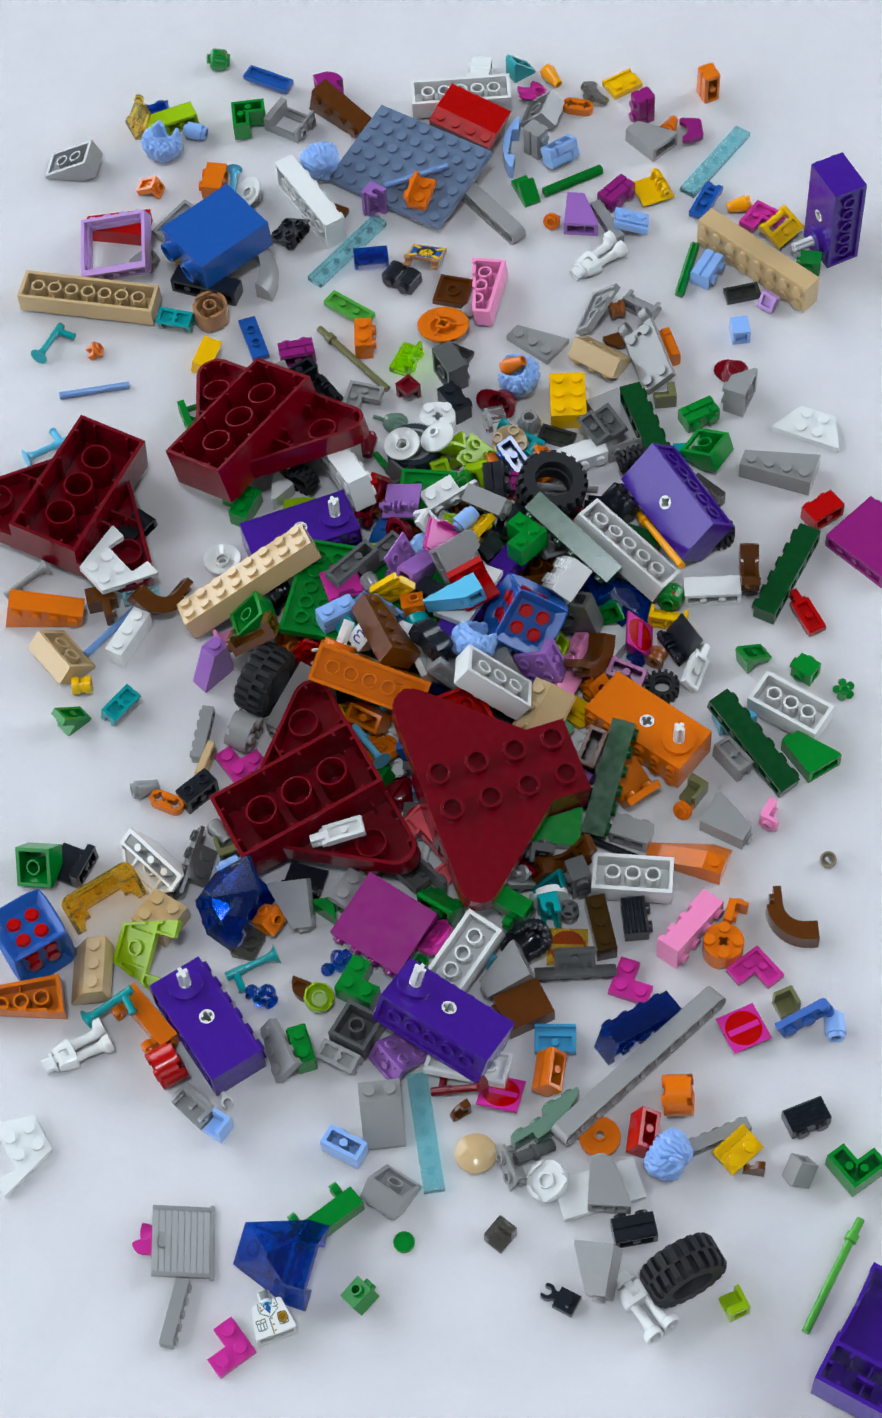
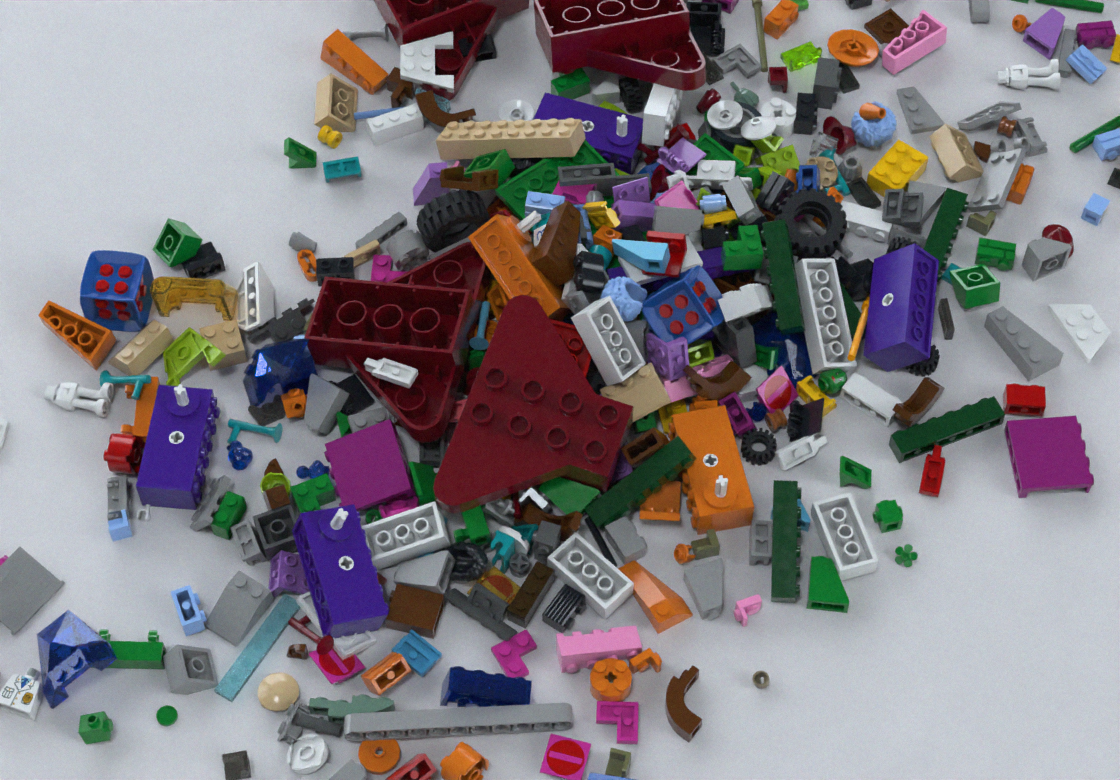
camera: 35 degrees right, 0 degrees up
none -> reddish brown brick [262,484,290,511]

